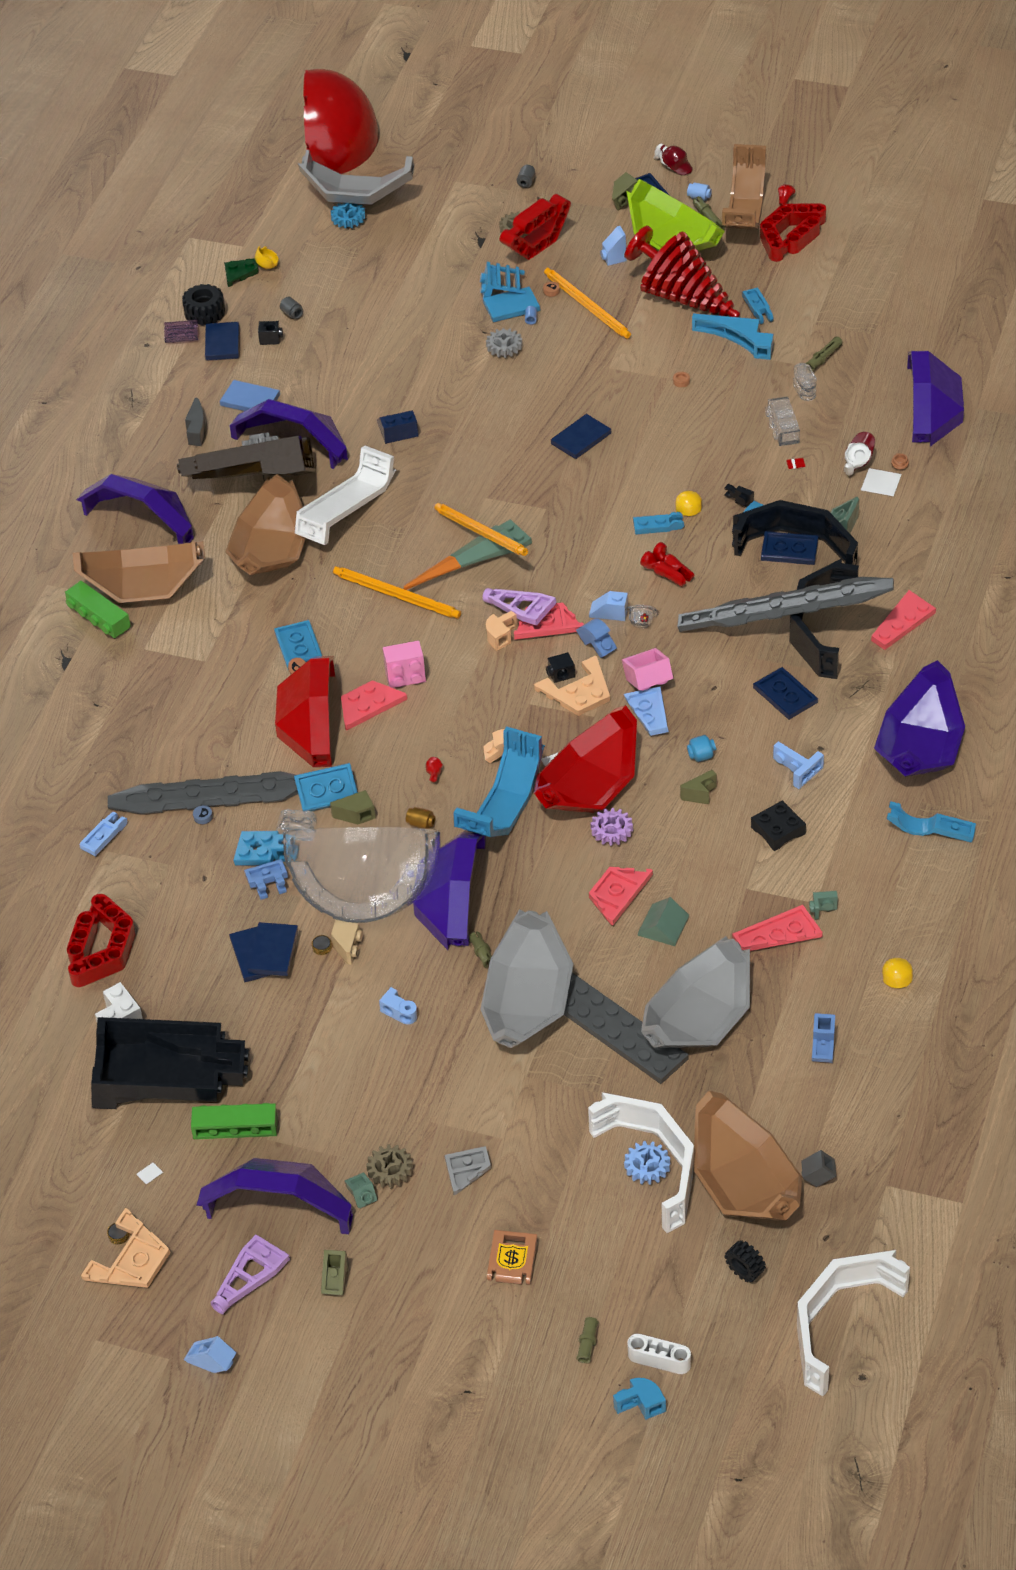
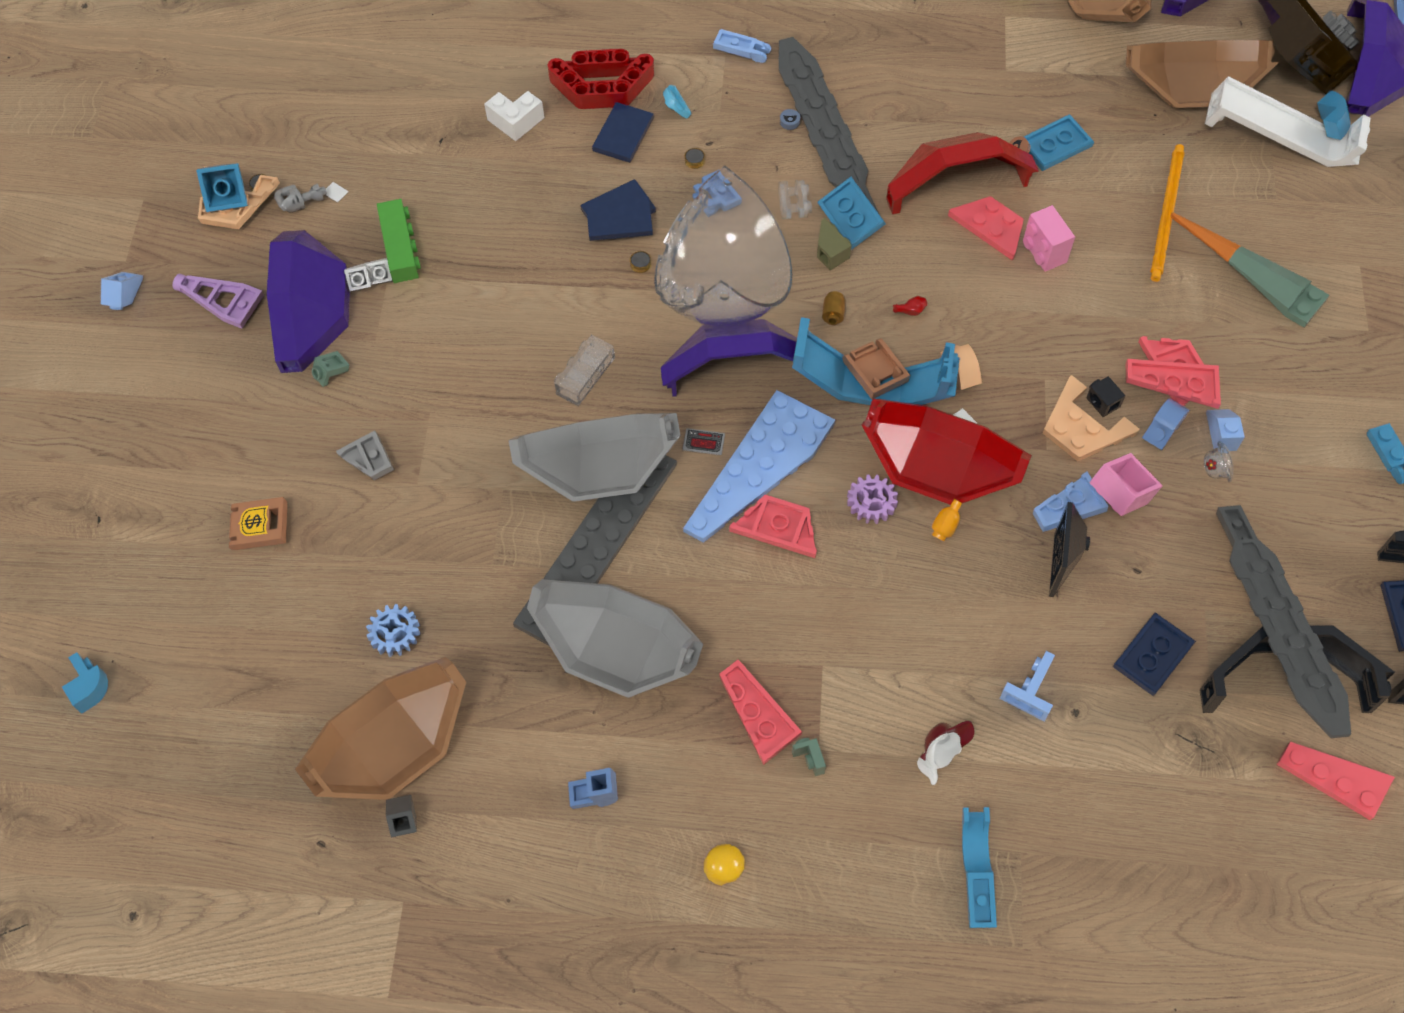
camera: 75 degrees right, 15 degrees up
black panel [91,1017,249,1109] -> none
dark azure plate [233,831,295,866] -> none
olive slope [321,1249,348,1295] -> none
tan slope [331,919,363,965] -> none
dark tan gear [366,1144,413,1188] -> none
light blue leg [379,987,417,1024] -> none
light orange piece [434,503,528,556] -> none
olive pin [469,931,492,968] -> none
lavender plate [483,588,556,625] -> none
light nougat brick [486,611,518,651] -> none
olive pin [576,1317,599,1363] -> none
white panel [588,1092,694,1233] -> none
white beam [628,1334,691,1374] -> none
sand green slope [638,897,689,946] -> none
red piece [640,542,695,587] -> none
olive slope [680,770,717,804] -> none
dark azure head [687,735,716,762] -> none
black tyre [724,1240,766,1282] -> none
black brick [751,800,806,851] -> none
white panel [797,1250,910,1397] -> none
dark purple panel [874,660,965,776] -> none
none -> dark azure slope [196,163,248,212]
none -> light grey piece [274,184,327,212]
none -> white slope [344,258,392,291]
none -> clear brick [554,334,615,406]
none -> dark blue tile [592,102,654,163]
none -> medium azure plate [663,85,691,119]
none -> light blue wing [683,390,835,543]
none -> tile [684,148,705,169]
none -> nougat container [842,338,910,399]
none -> white hair [917,721,975,785]
none -> light orange plant [932,499,962,541]
none -> black slope [1049,502,1090,597]
none -> coral wing [1125,359,1221,409]
none -> dark azure brick [1317,91,1351,140]

